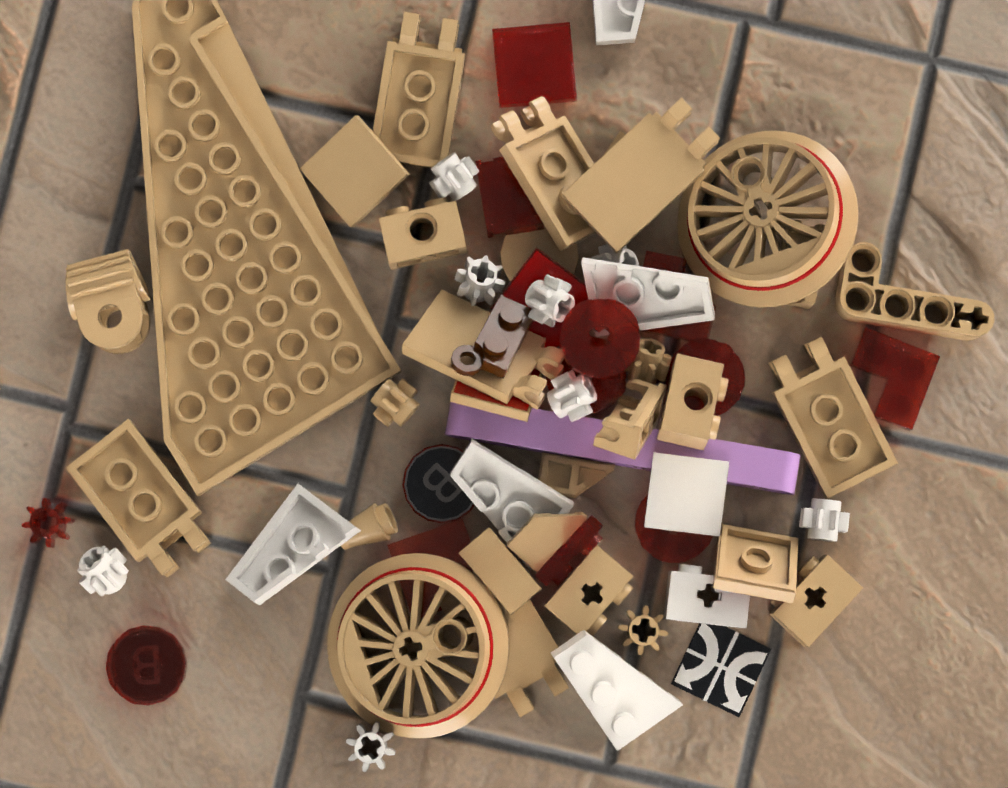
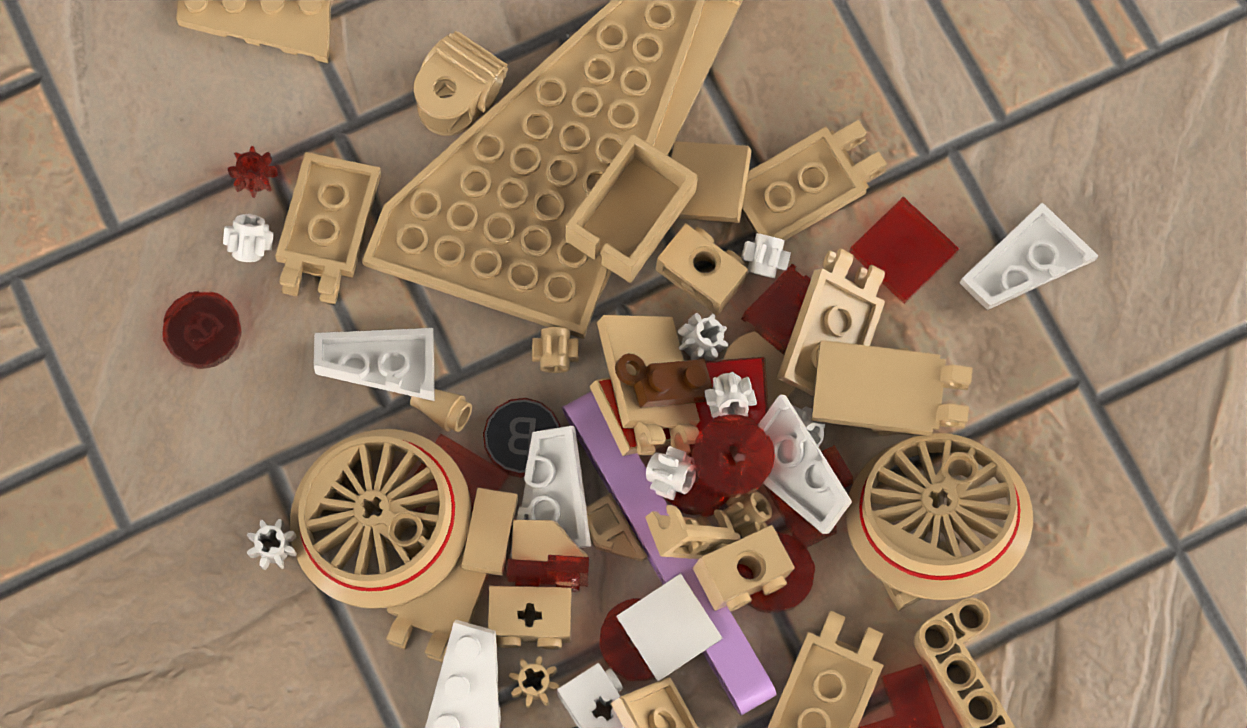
camera: 45 degrees right, 10 degrees down
none -> tan piece [565,133,698,283]

